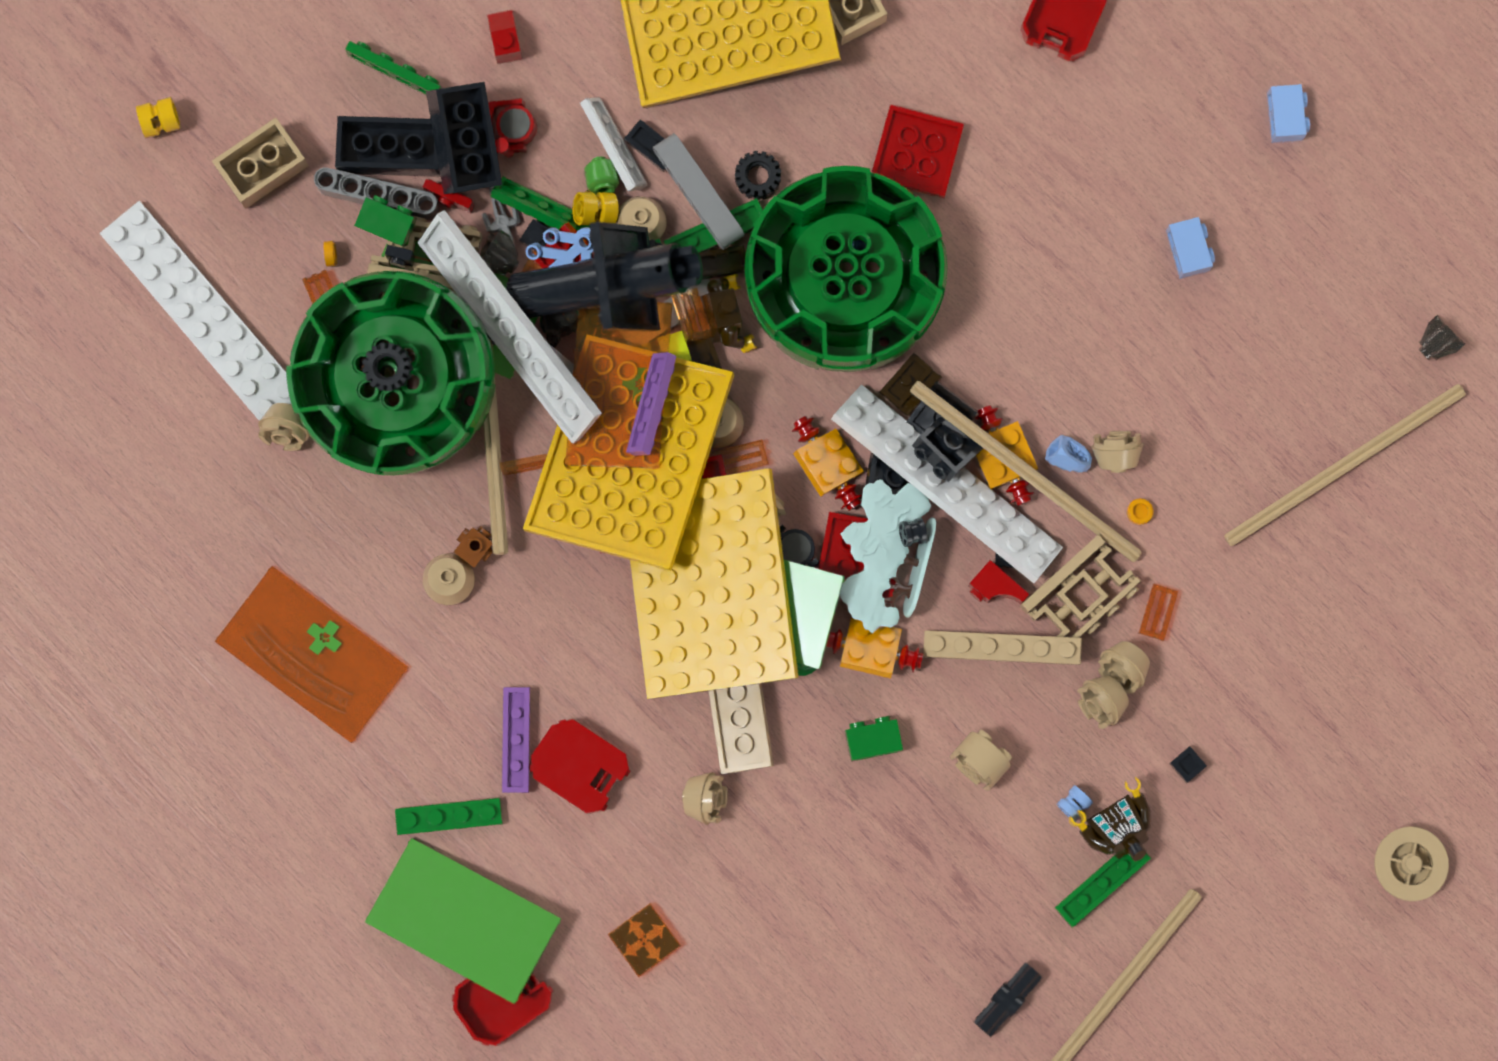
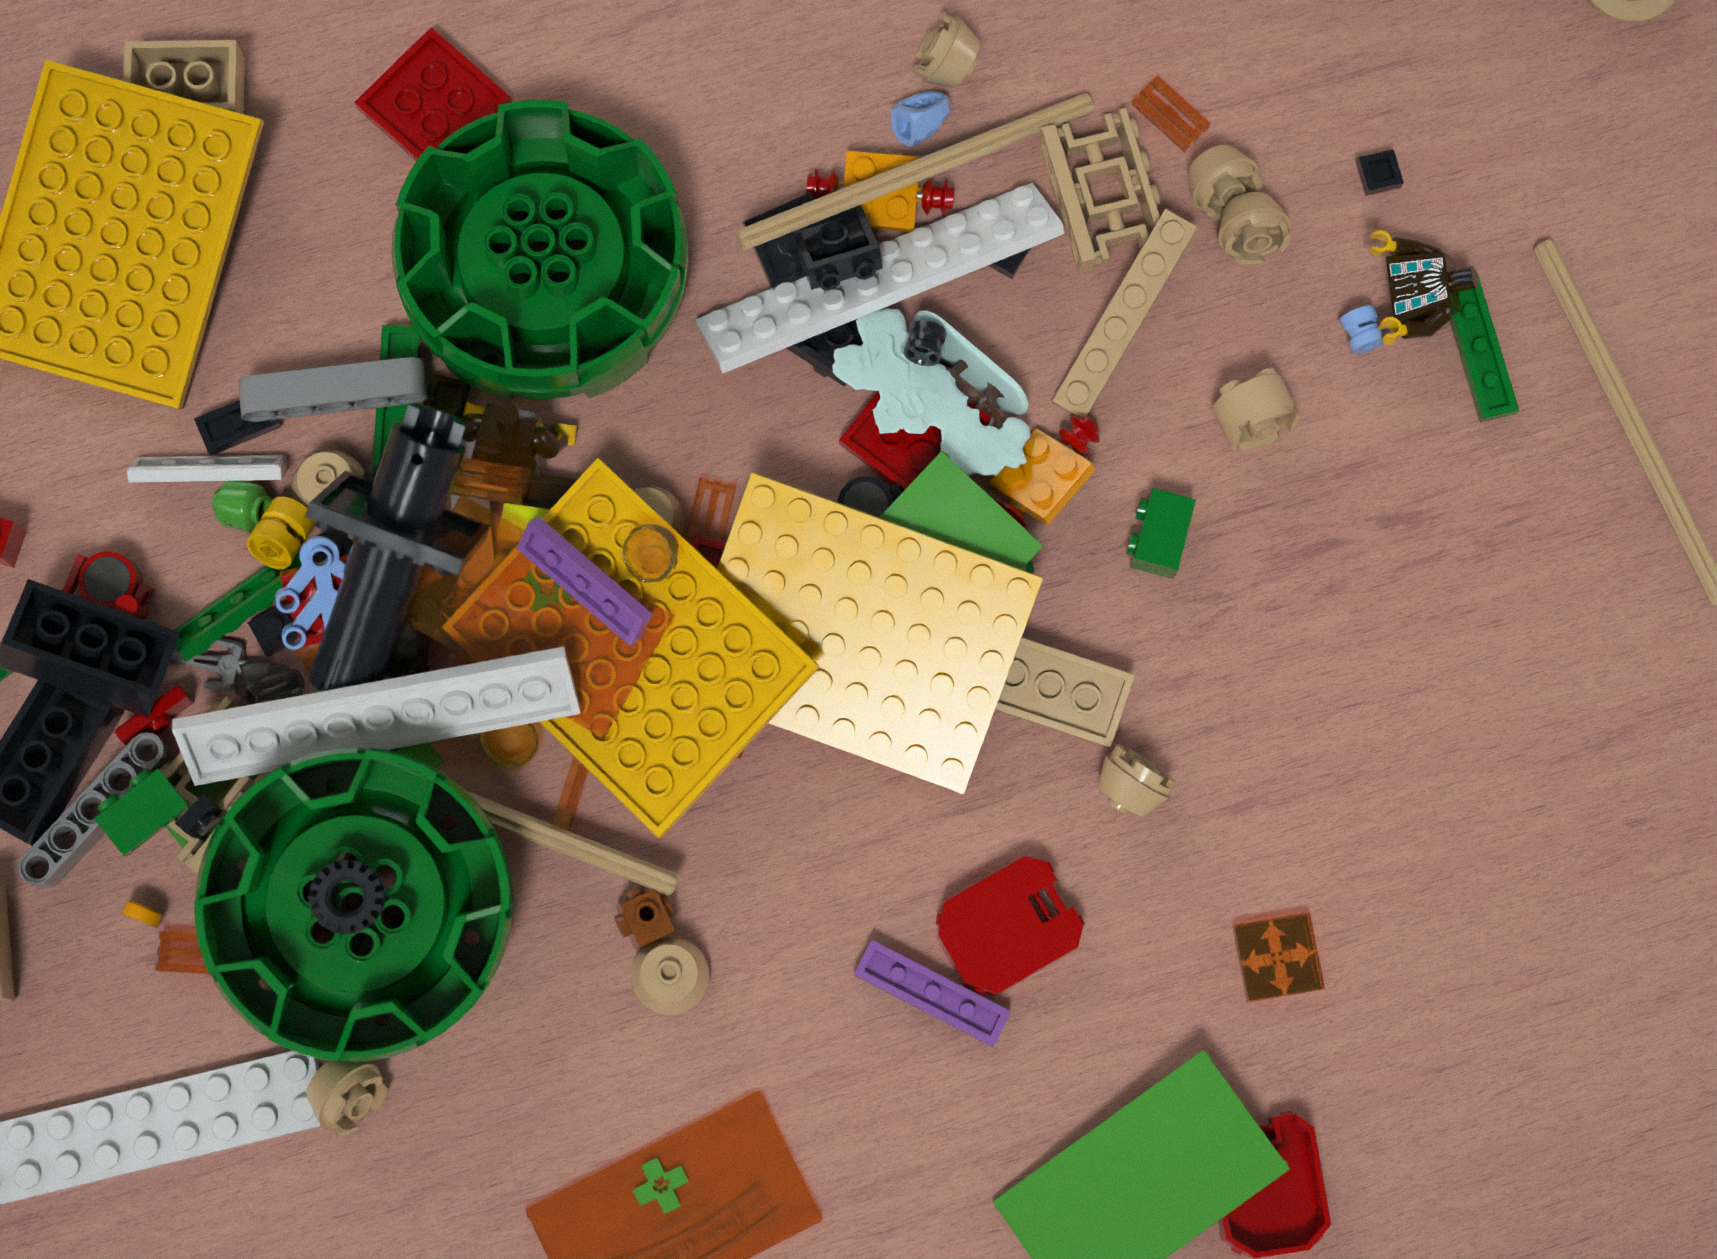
camera: 70 degrees left, 5 degrees down
green plate [395,798,503,835] -> none
black tyre [735,151,781,200] -> none
light orange plate [792,416,864,511] -> none
dark brown plate [879,353,942,417] -> none
red arch [968,560,1029,605] -> none
black piece [973,962,1043,1037] -> none
light orange tile [1127,498,1153,525] -> none
none -> clear yellow hair [479,723,539,771]
none -> clear yellow hair [622,524,681,583]

